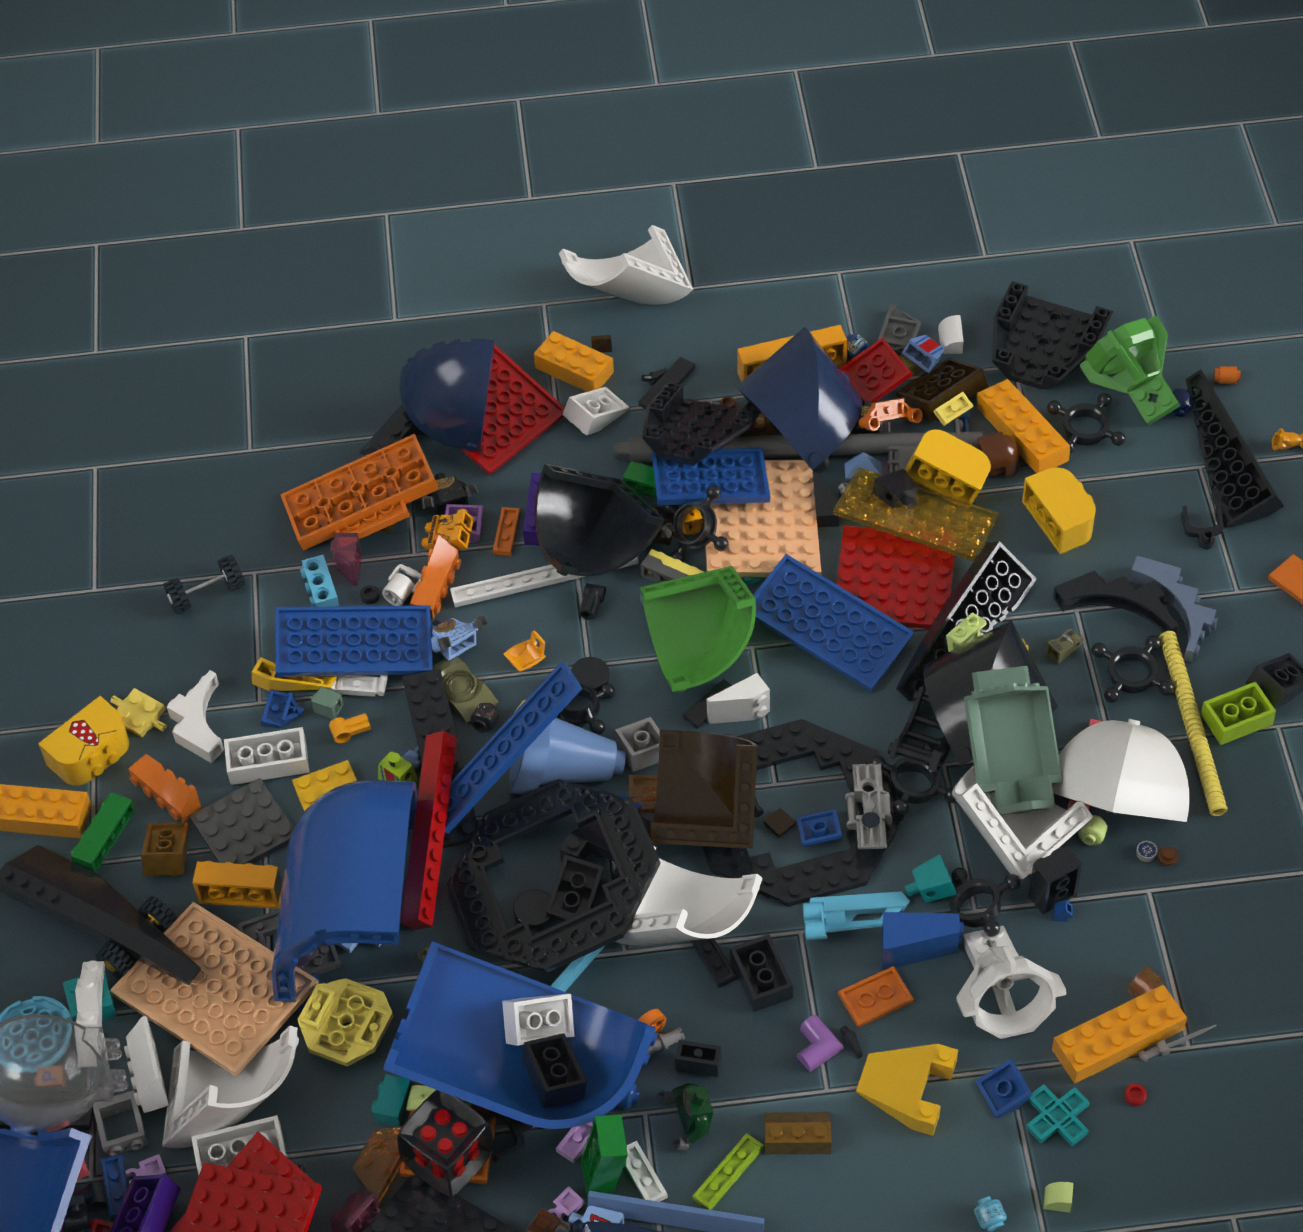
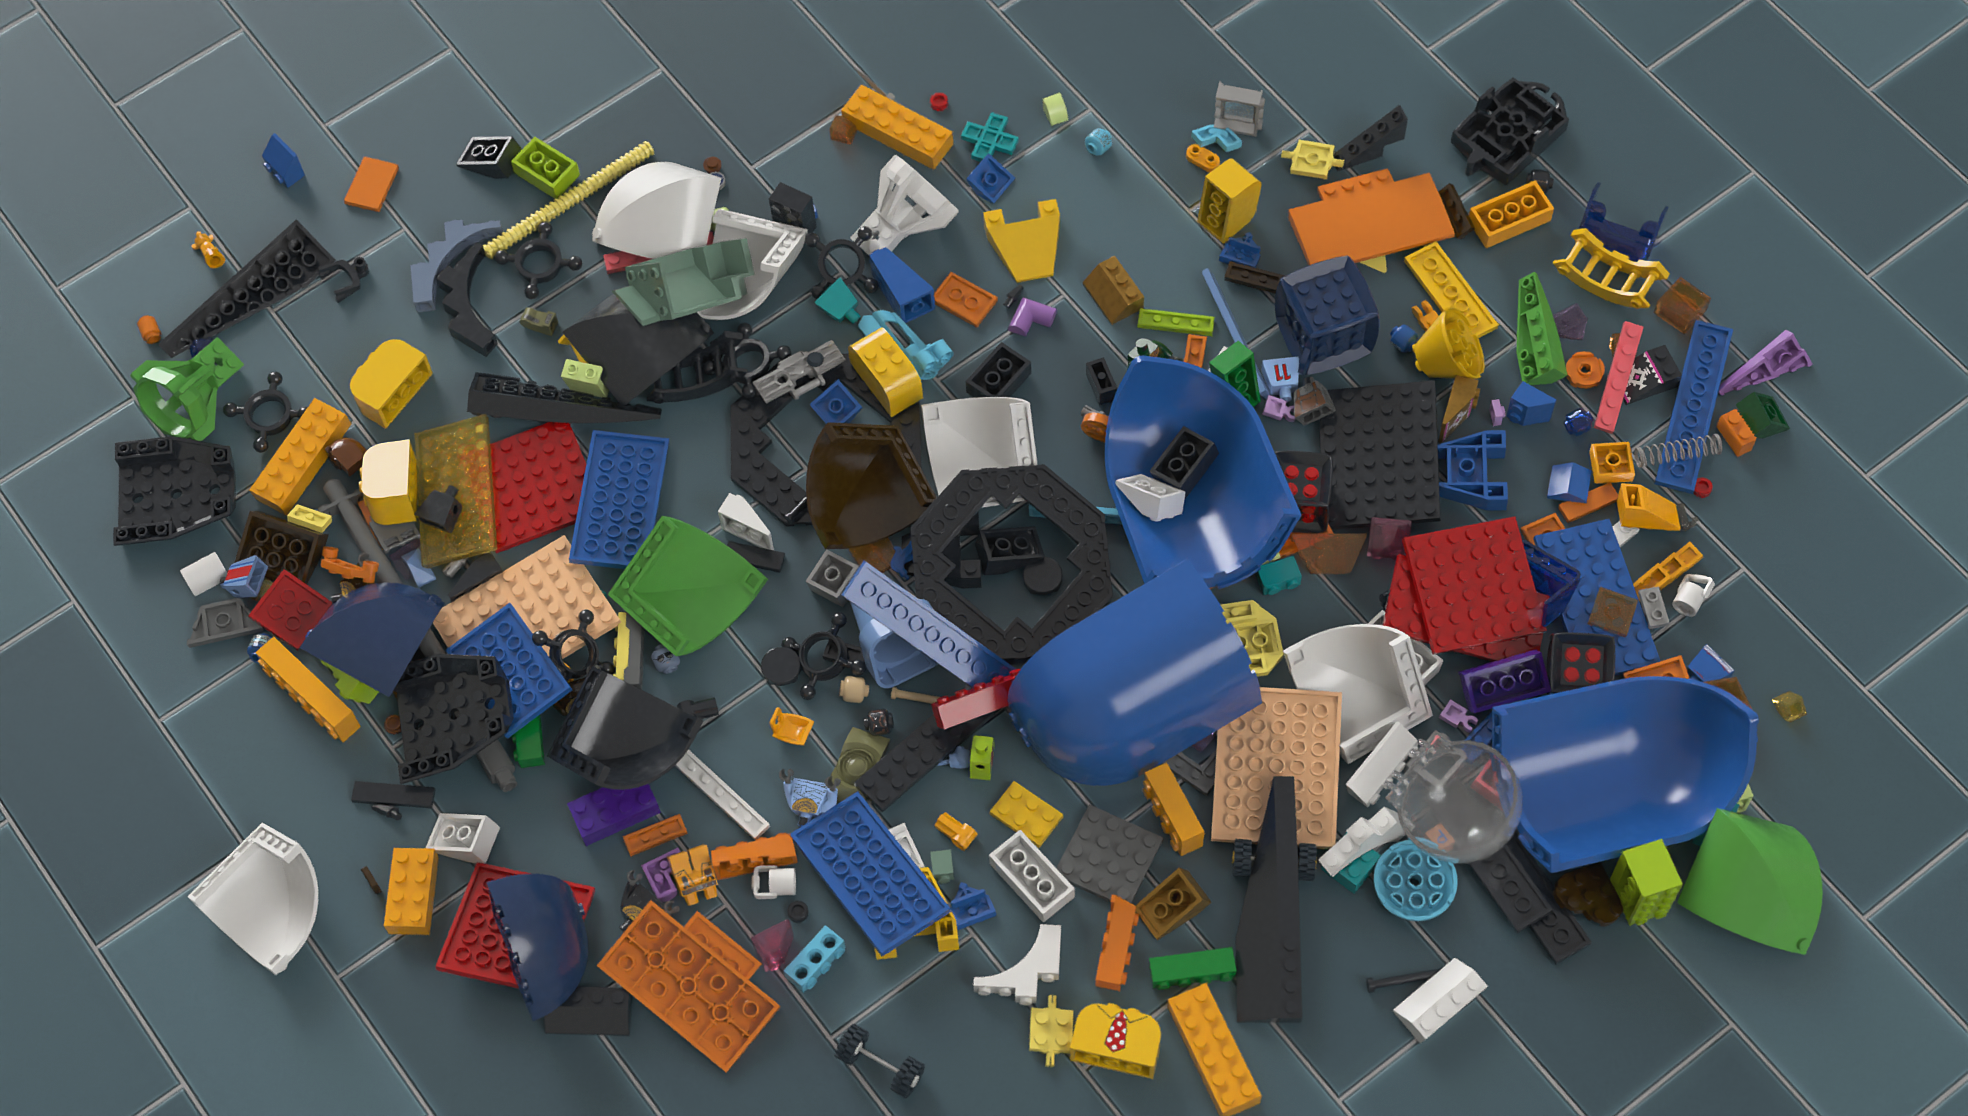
camera: 120 degrees left, 10 degrees up
none -> yellow brick [848,327,923,417]
none -> orange tile [1184,334,1207,368]

